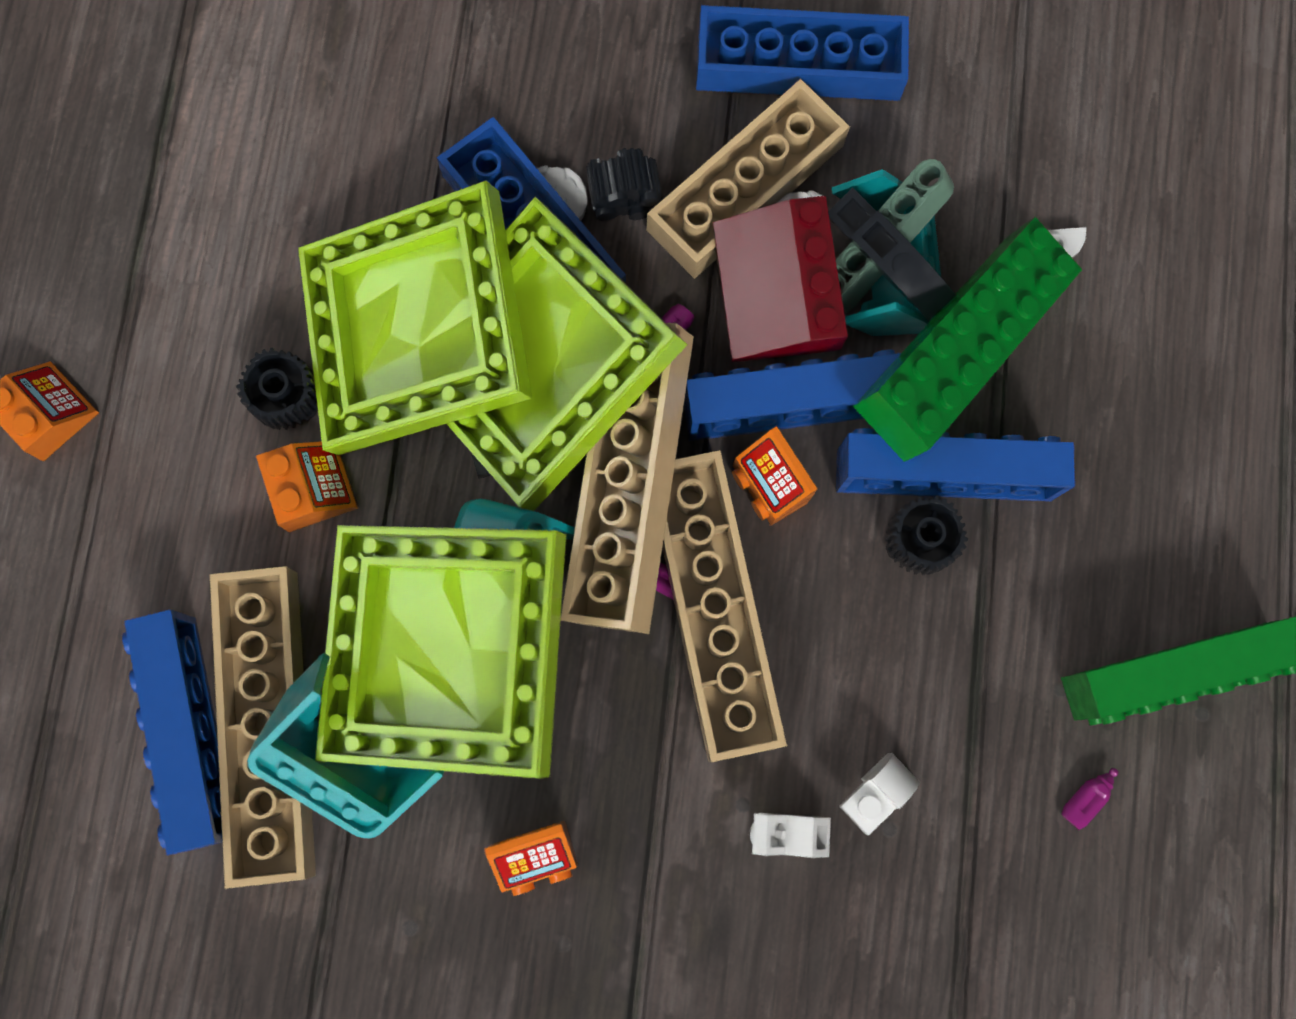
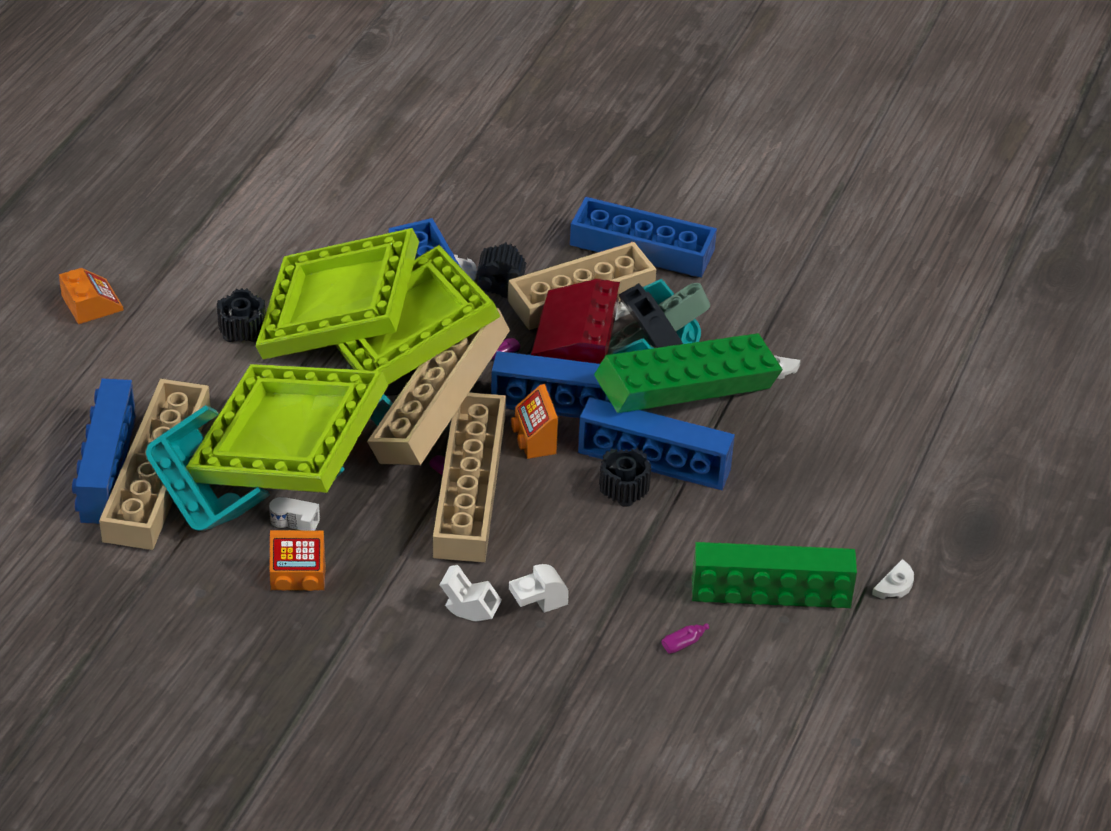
camera: 20 degrees right, 35 degrees down
orange slope [256,441,358,532] -> none

